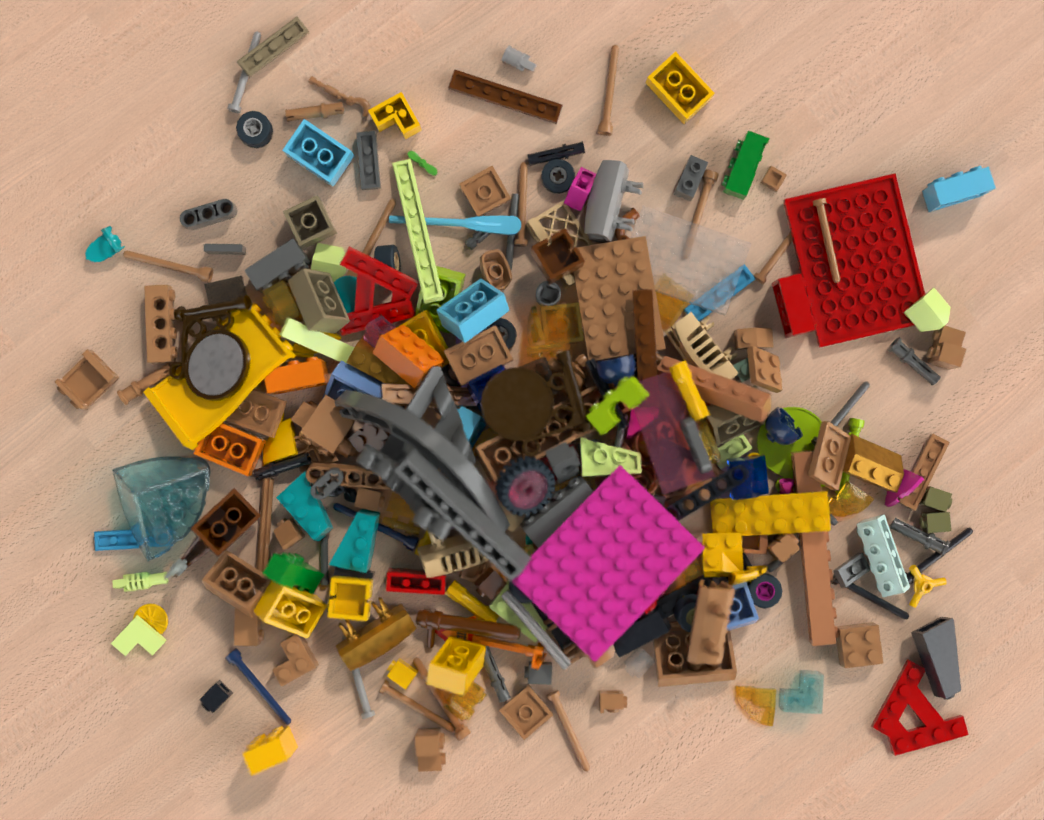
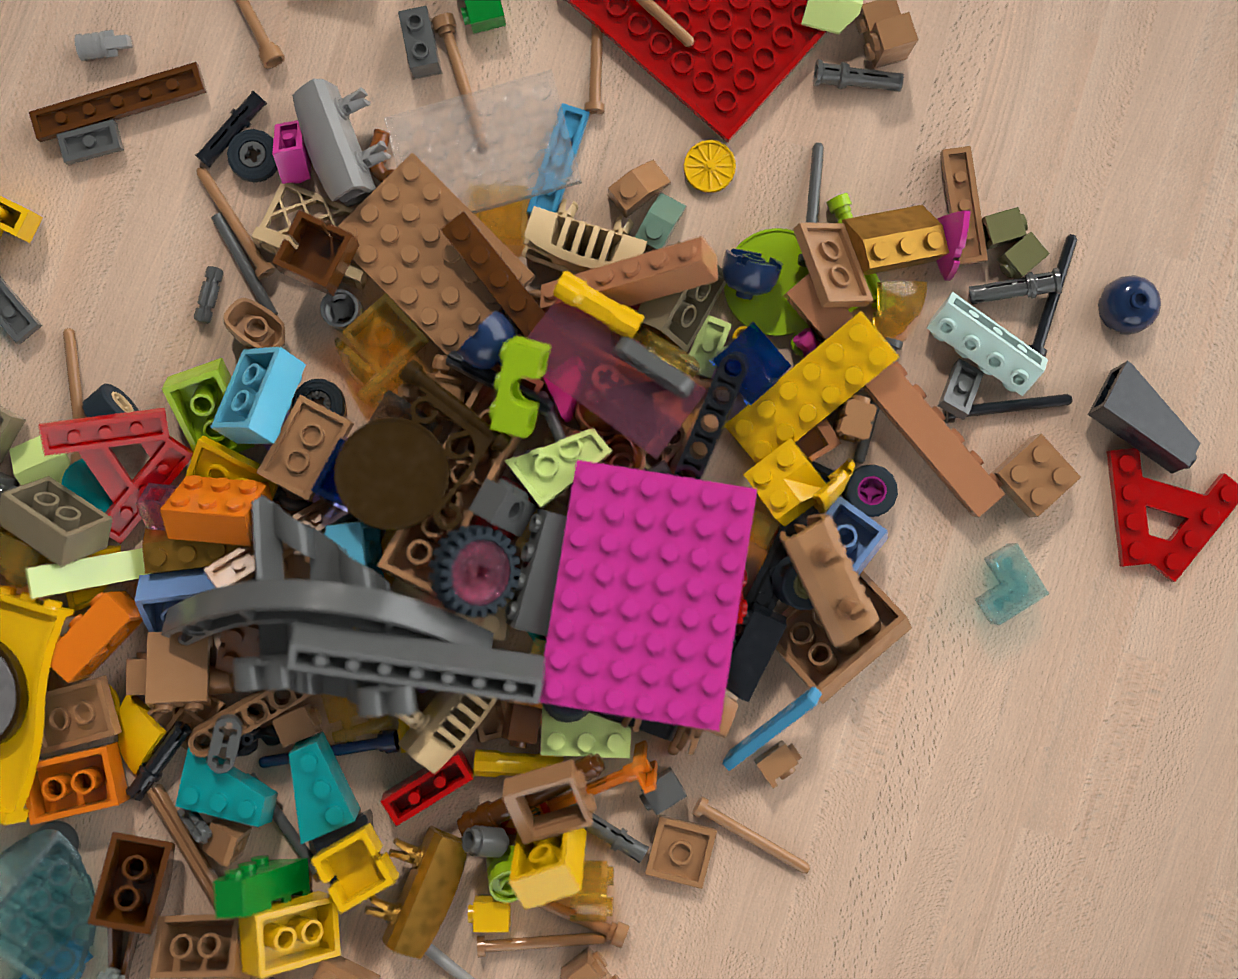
camera: 35 degrees left, 0 degrees up
medium azure piece [389,216,521,235] -> none
yellowish green tile [392,159,444,304] -> none
bright green piece [408,151,438,176] -> none
medium nougat plate [459,165,511,217] -> none
light grey axle [501,590,571,669] -> none
clear brick [624,647,655,678] -> none
clear yellow brick [735,686,776,726] -> none
medium nougat plate [747,346,783,393] -> none
red brick [771,273,817,339] -> none
yellow piece [909,565,947,608] -> none
none -> dark grey plate [57,119,124,165]
none -> dark grey axle [177,808,212,844]
none -> dark grey brick [462,825,509,858]
none -> lime wheel [486,845,519,903]
none -> medium nougat window [502,759,596,844]
none -> yellow wheel [684,140,736,193]
none -> dark azure tile [722,687,822,771]
none -> dark blue cylinder [1098,275,1161,335]

